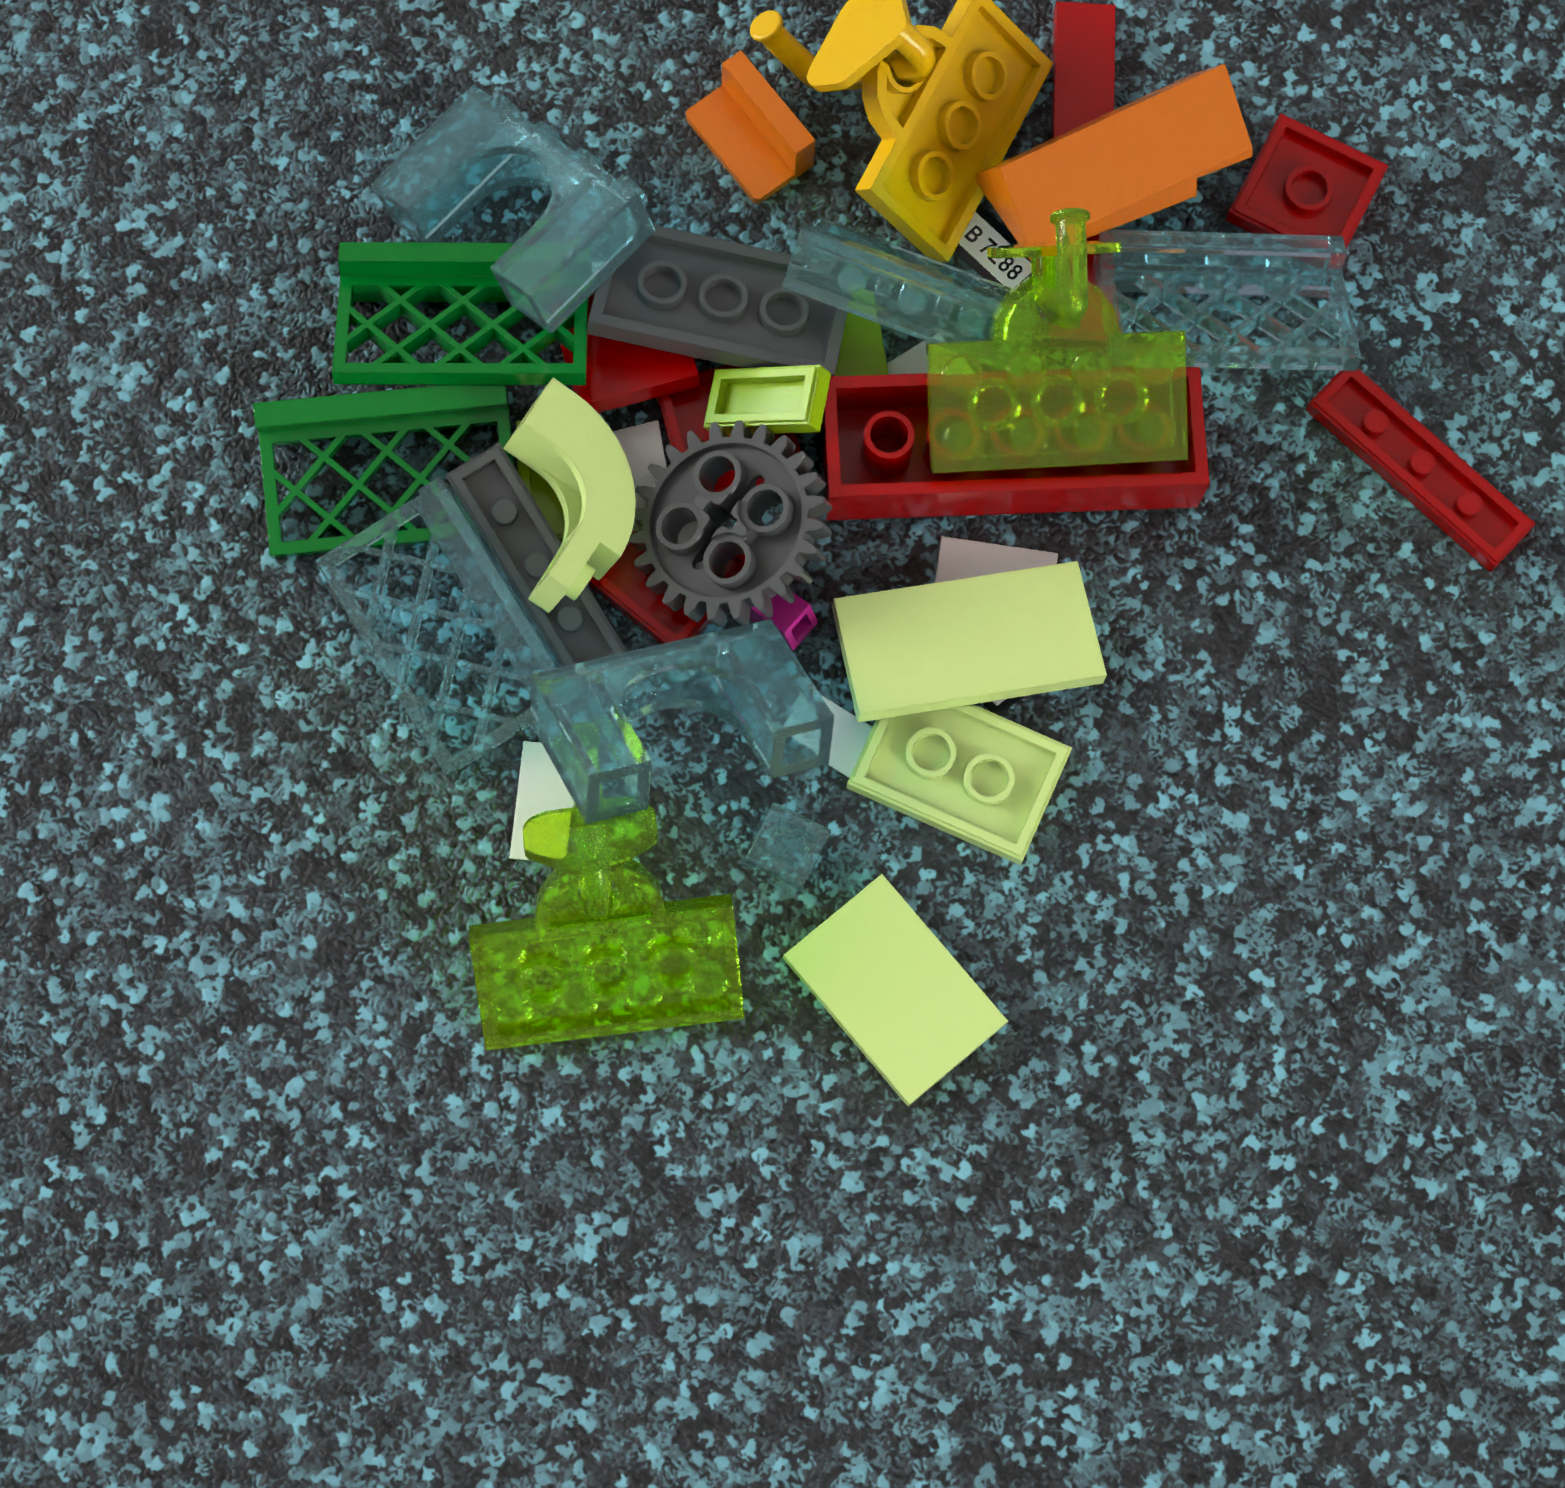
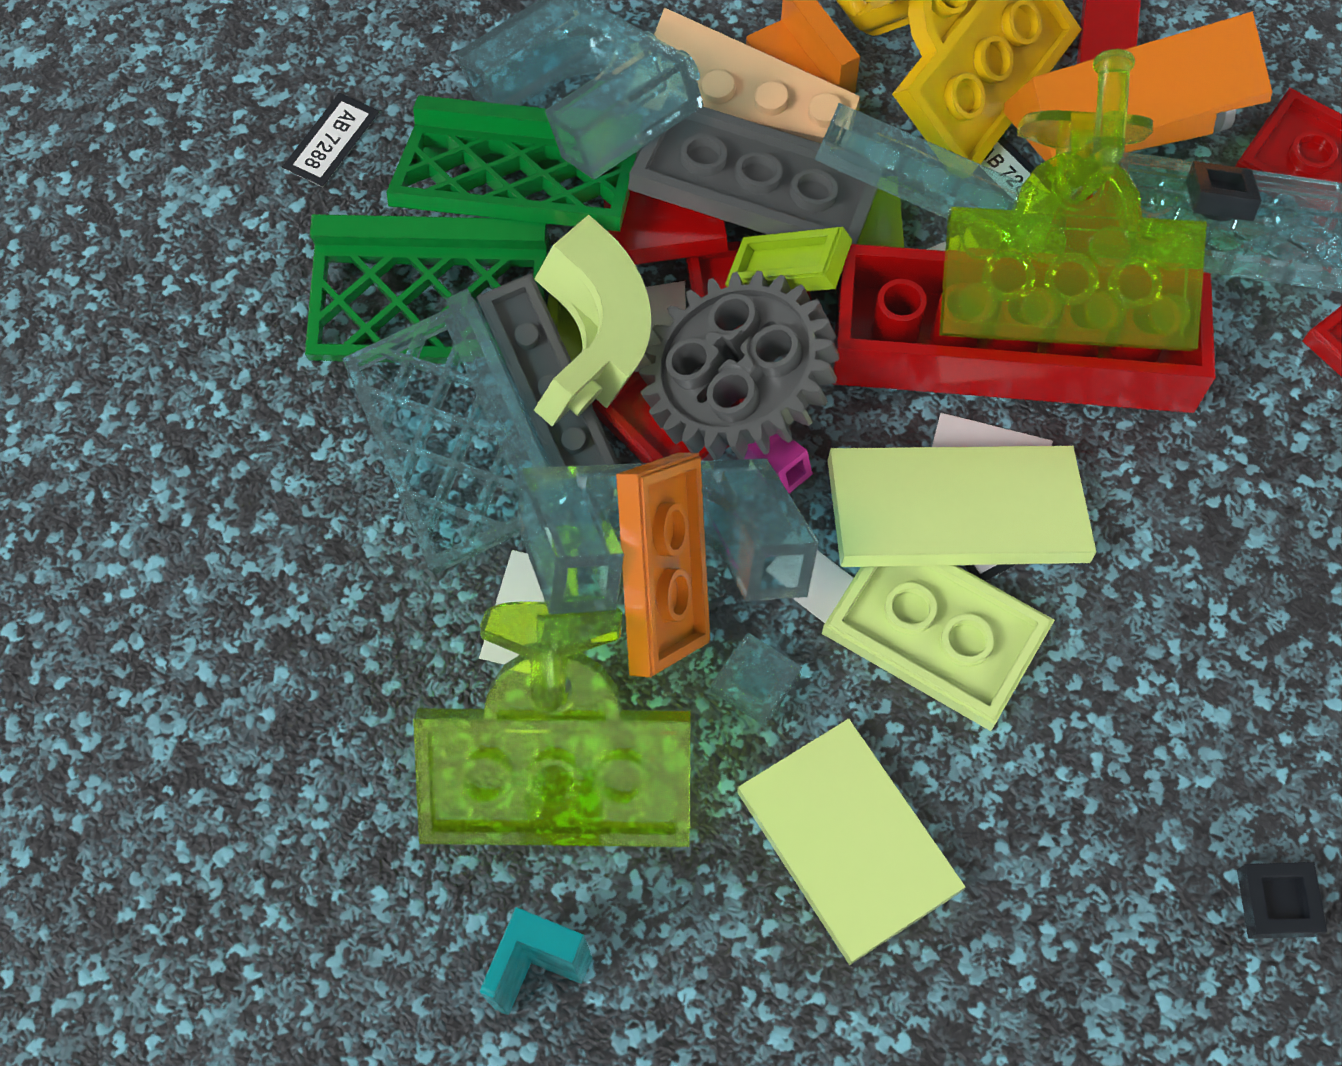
camera: 15 degrees right, 10 degrees down
none -> sticker [281,93,380,187]
none -> teal panel [480,907,592,1015]
none -> orange tile [616,453,710,677]
none -> light nougat wing [631,8,860,151]
none -> black plate [1186,161,1262,221]
none -> black plate [1237,862,1327,939]

